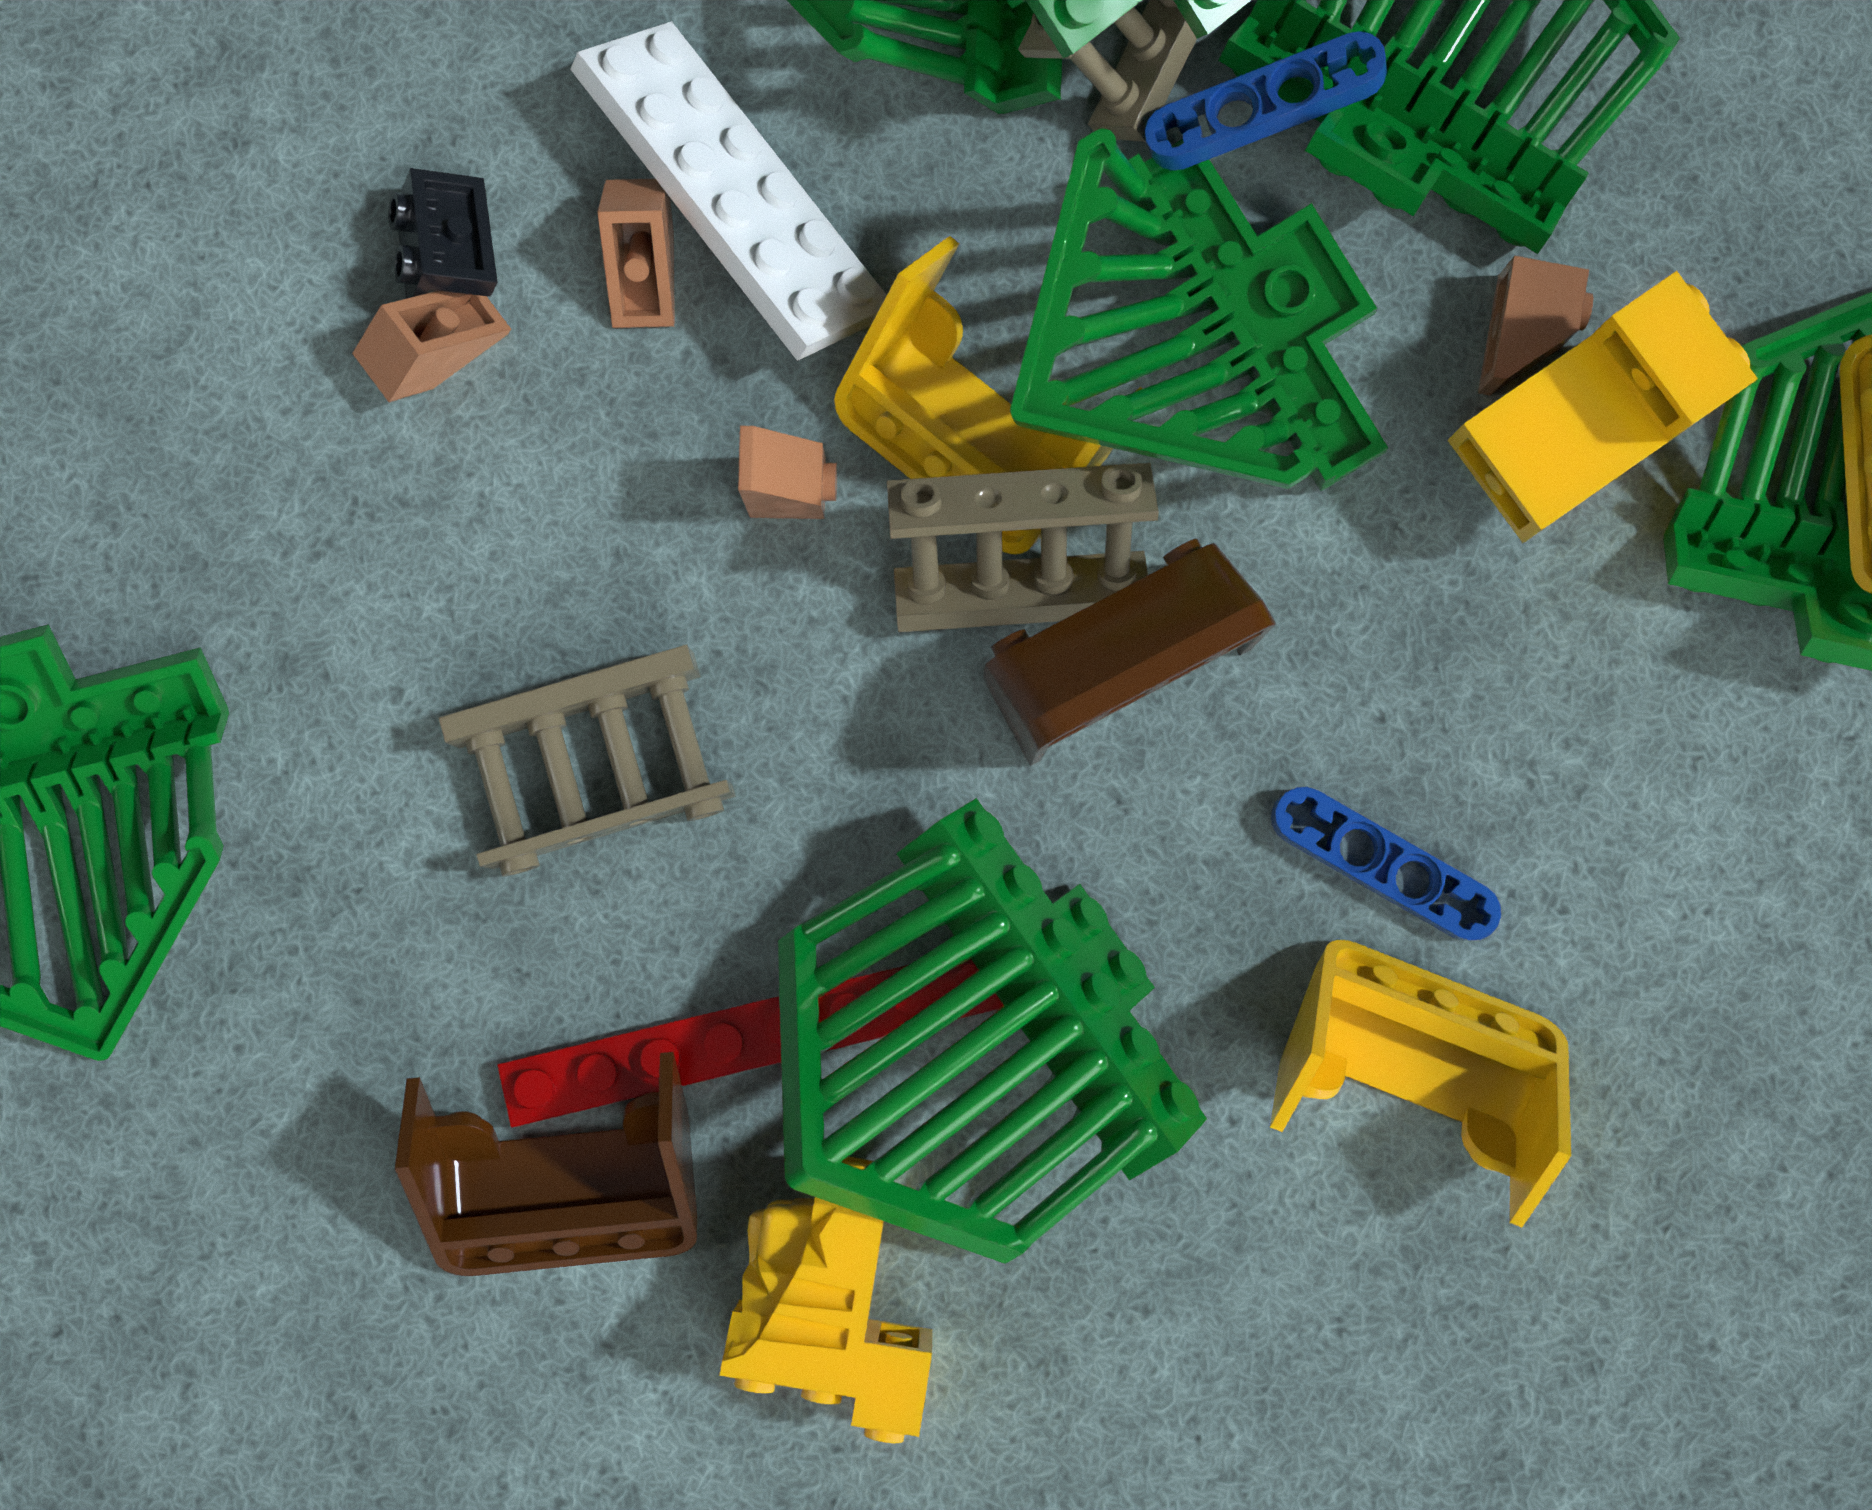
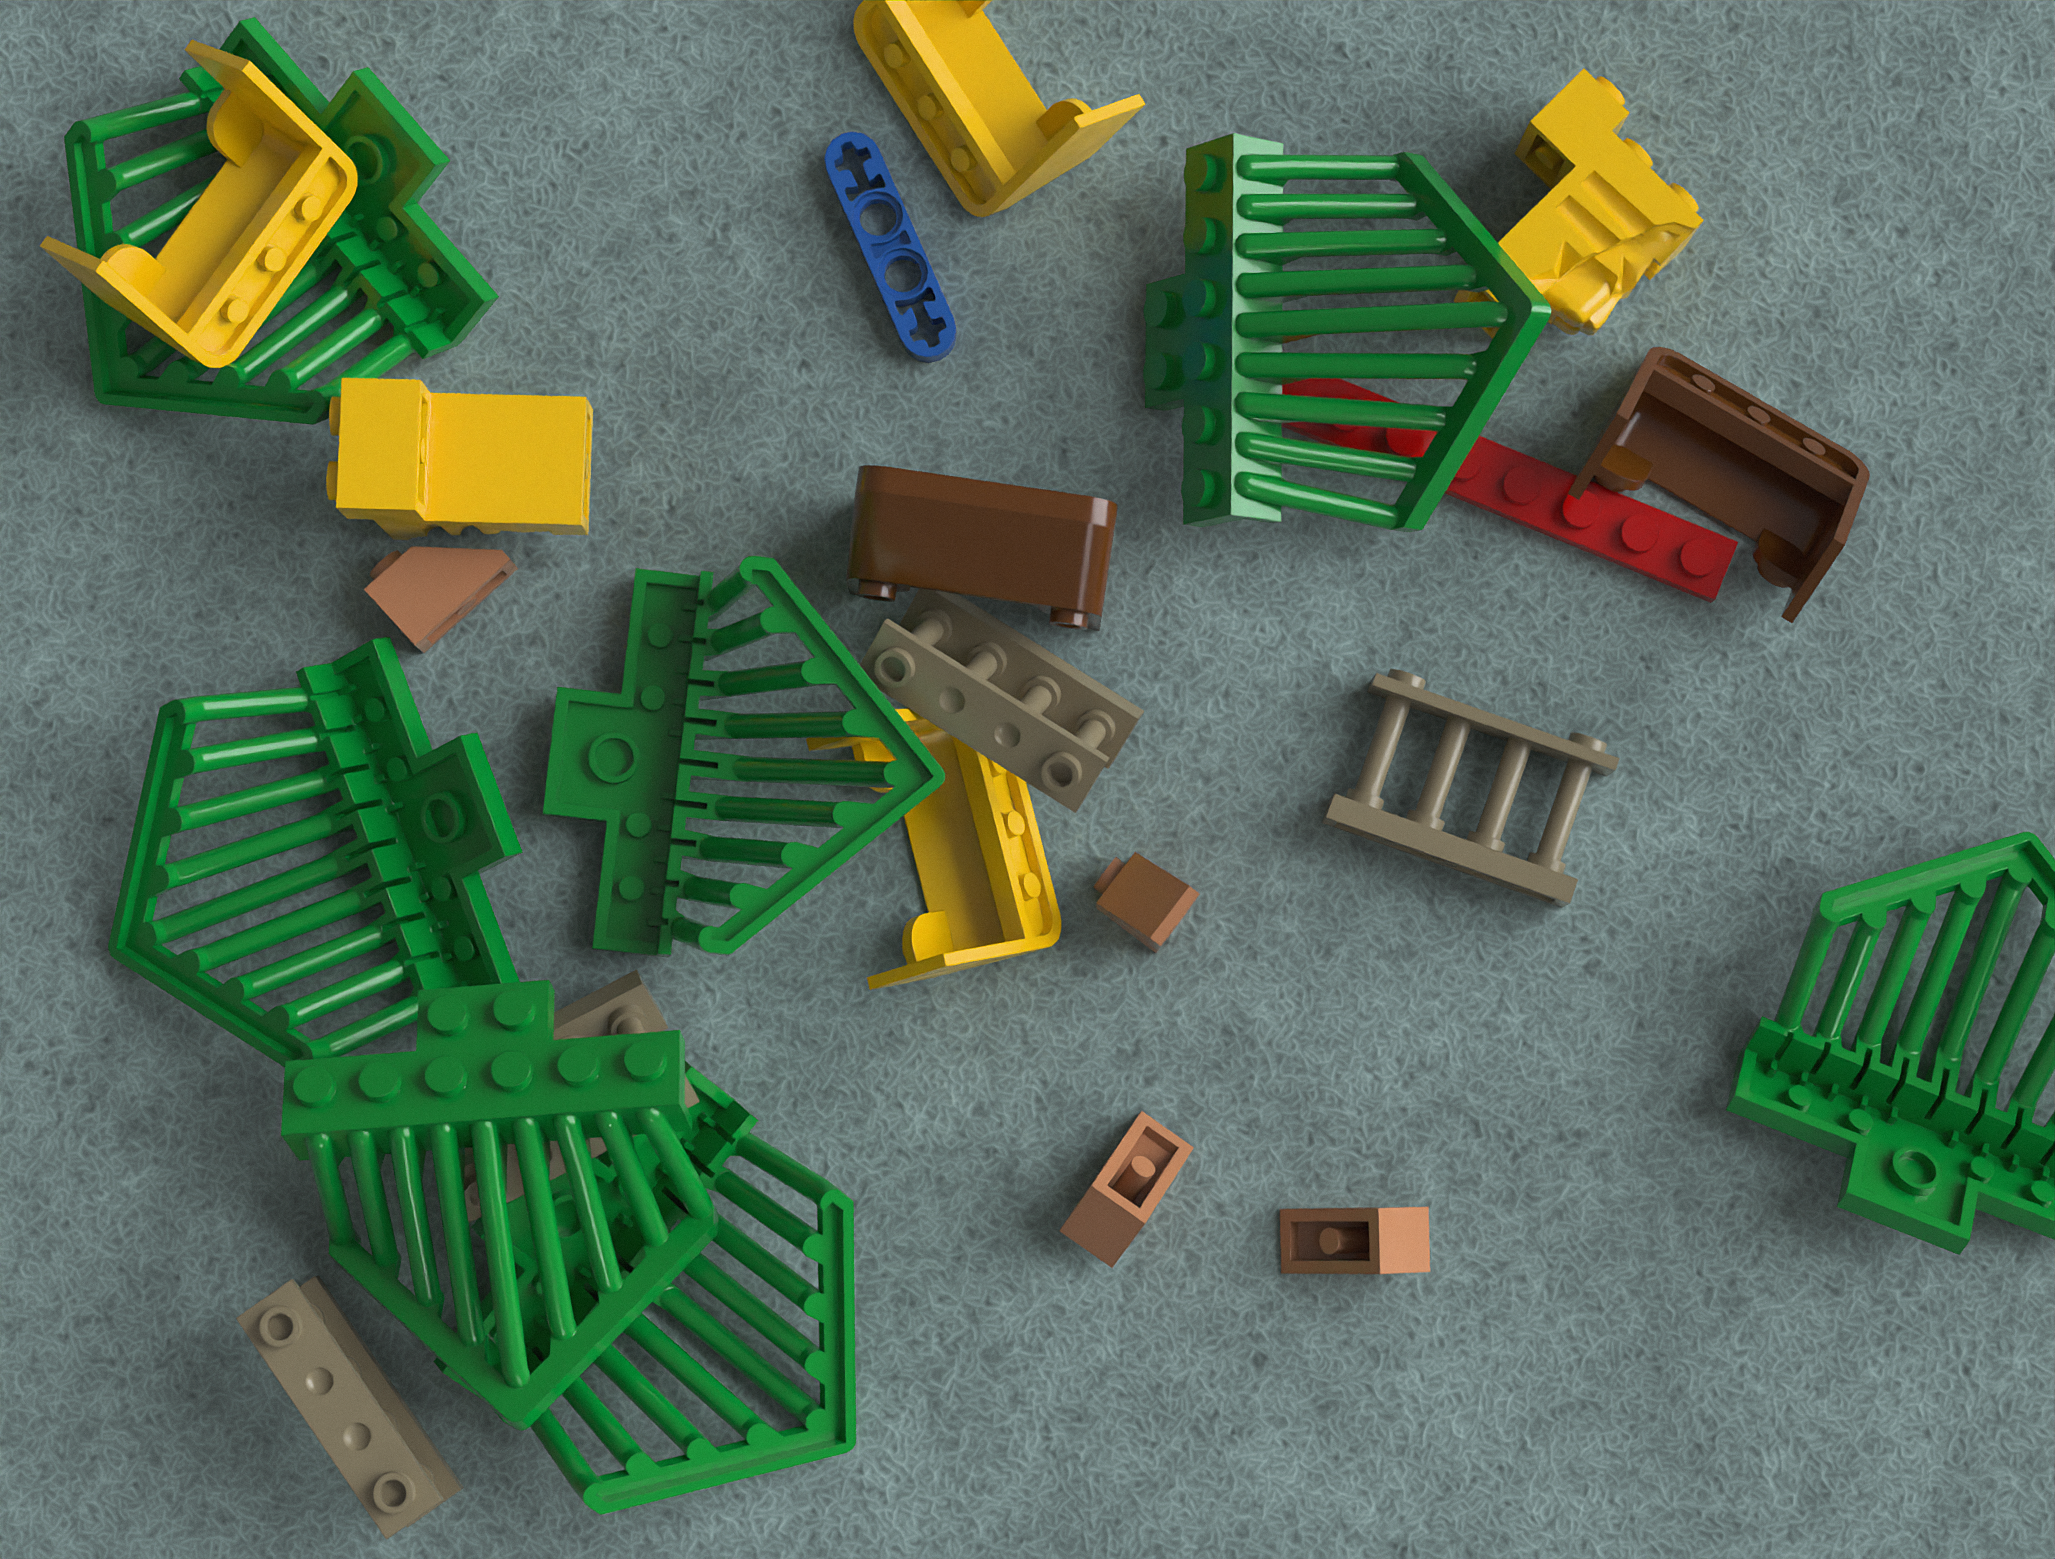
camera: 145 degrees left, 0 degrees up
black bracket [388,168,498,299] -> none
white plate [570,21,887,361] -> none
blue beam [1145,31,1387,171] -> none

